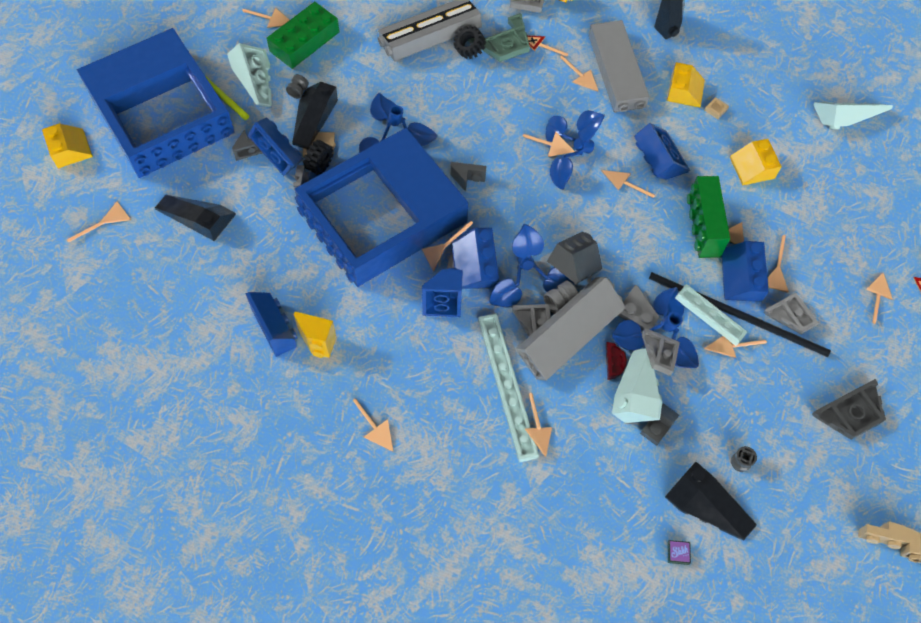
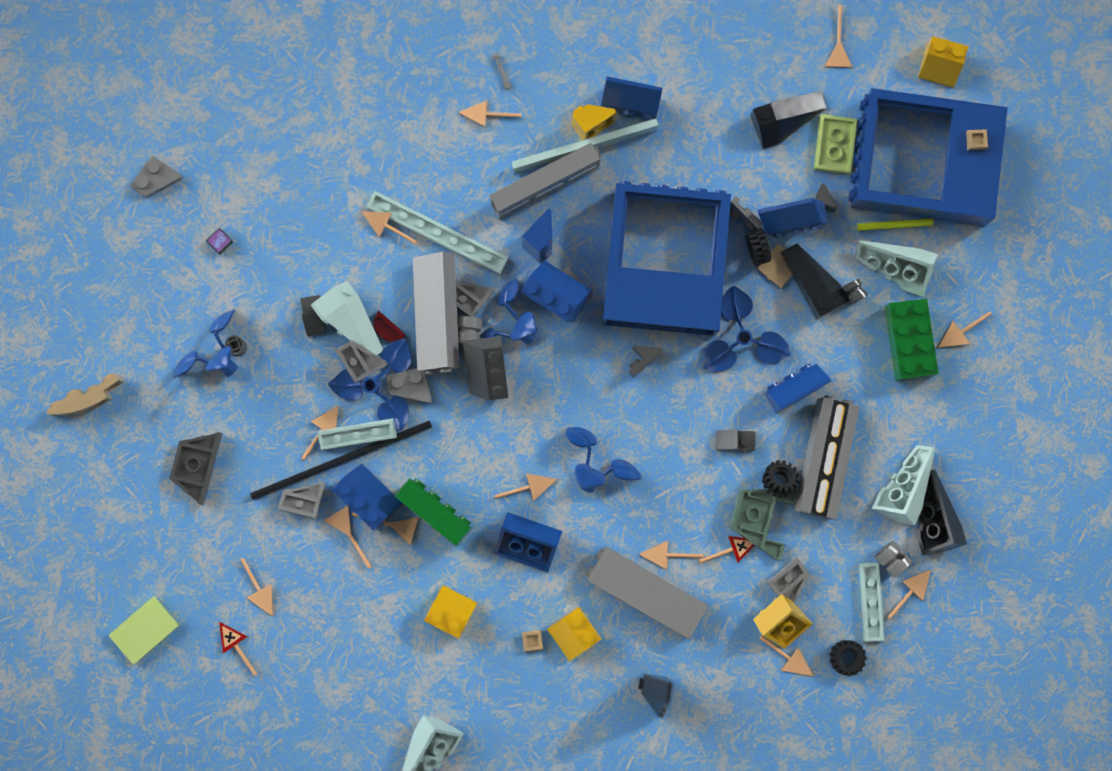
camera: 130 degrees right, 20 degrees up
light nougat piece [422,221,473,271] -> none
light nougat piece [523,132,575,157] -> none
black wedge [665,462,757,541] -> none
none -> blue plant [174,309,238,379]
none -> light grey brick [489,143,602,220]
none -> light grey hinge [492,53,511,90]
none -> light aqua tile [512,119,658,173]
none -> dark grey slope [716,430,755,451]
none -> blue slope [764,363,831,413]
none -> yellowish green tile [813,114,858,175]
none -> tan tile [966,129,988,151]

